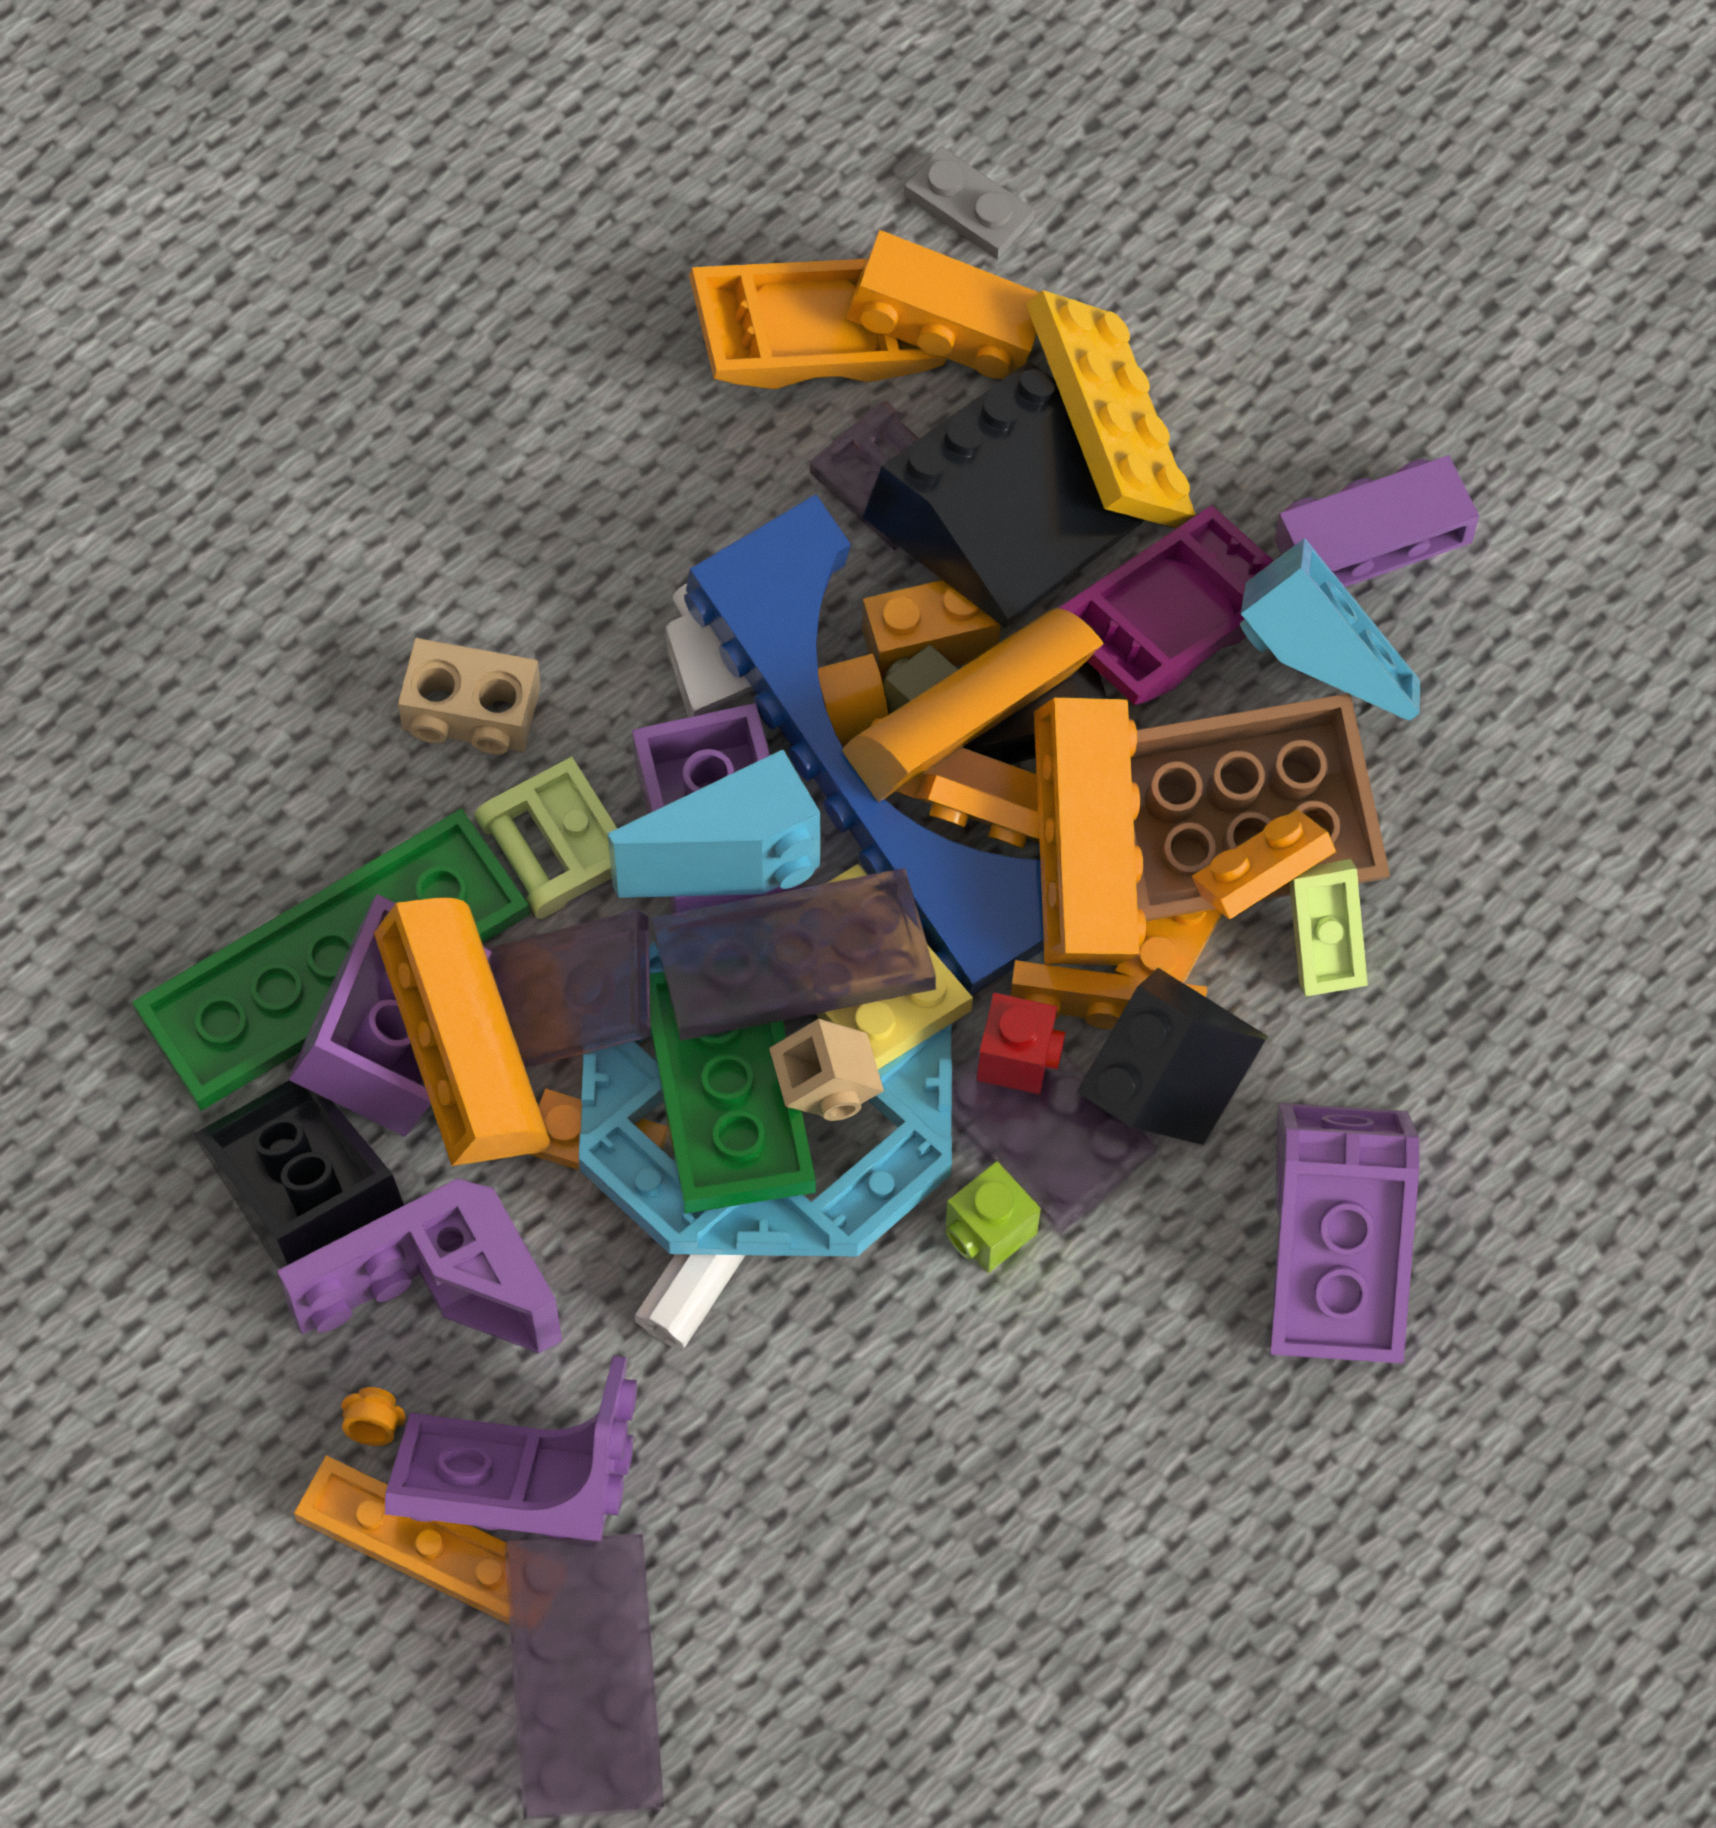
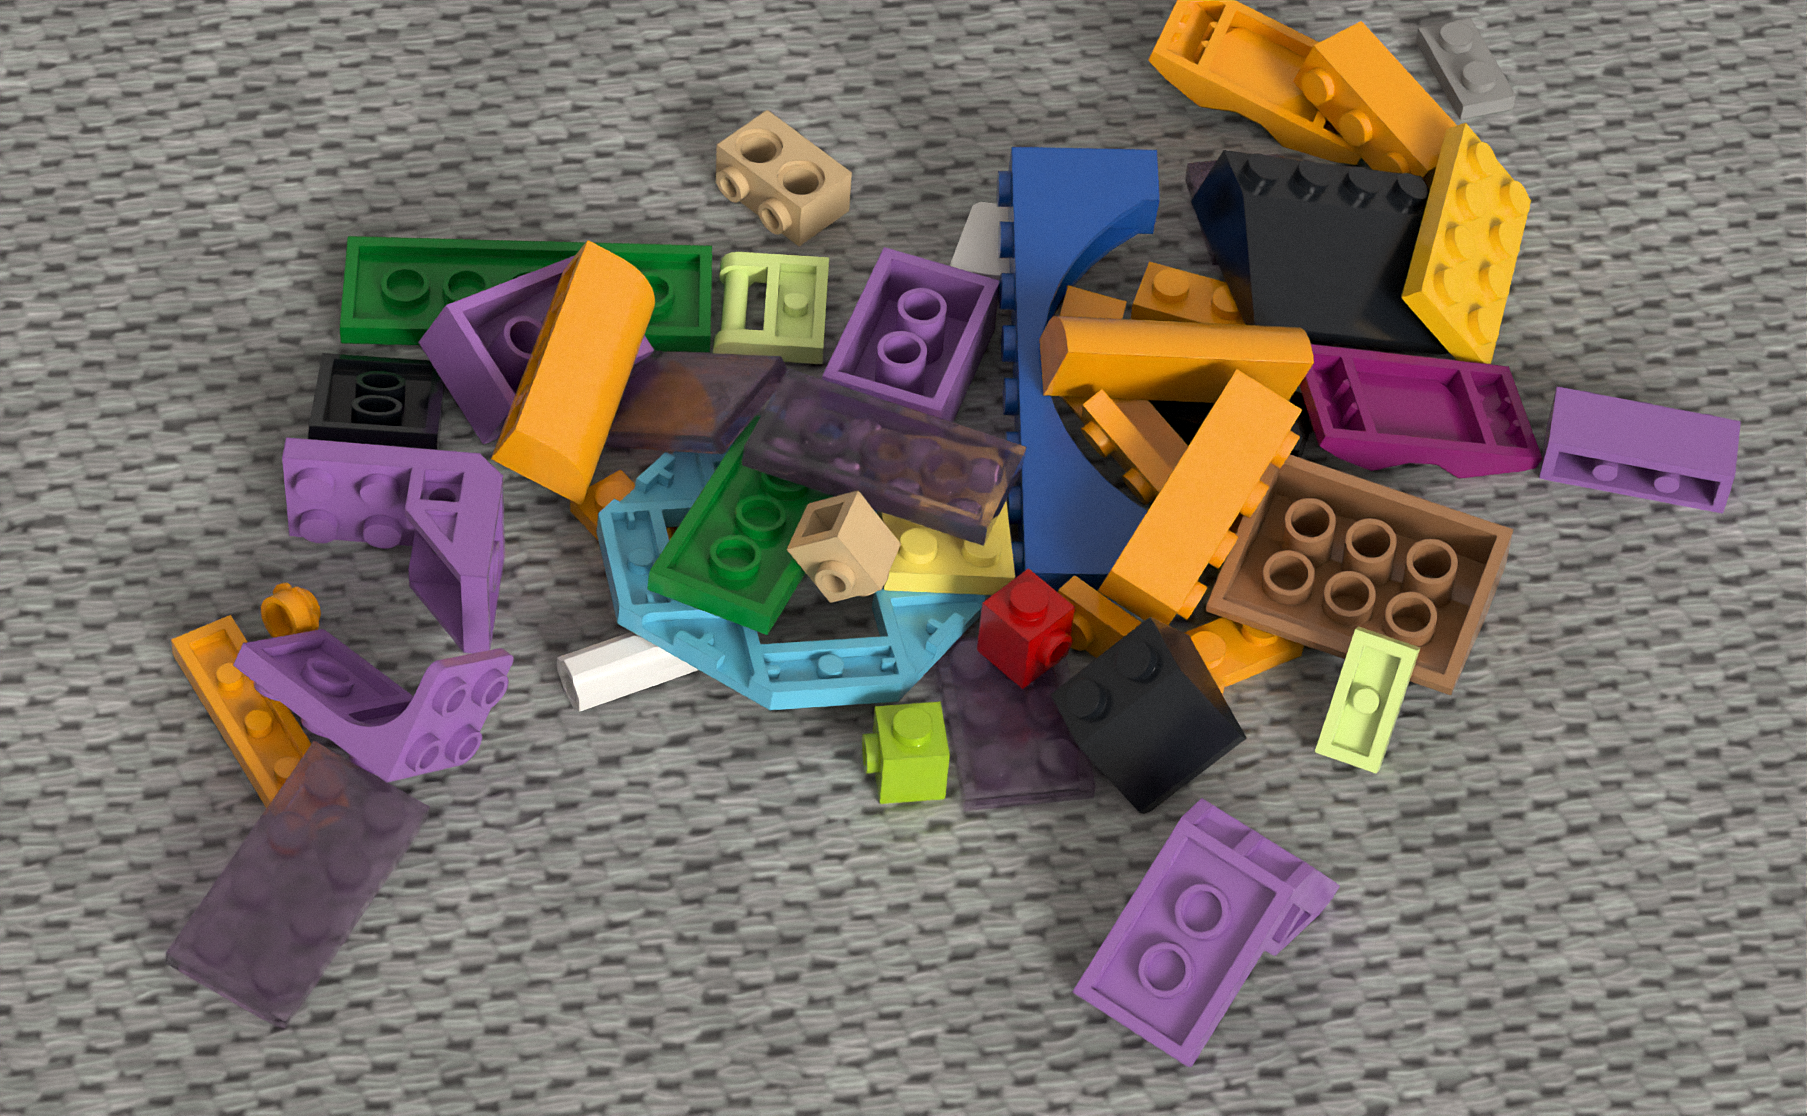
camera: 30 degrees right, 15 degrees down
medium azure slope [607,749,820,898] -> none
light orange plate [1192,809,1336,920] -> none
medium azure slope [1240,538,1420,721] -> none

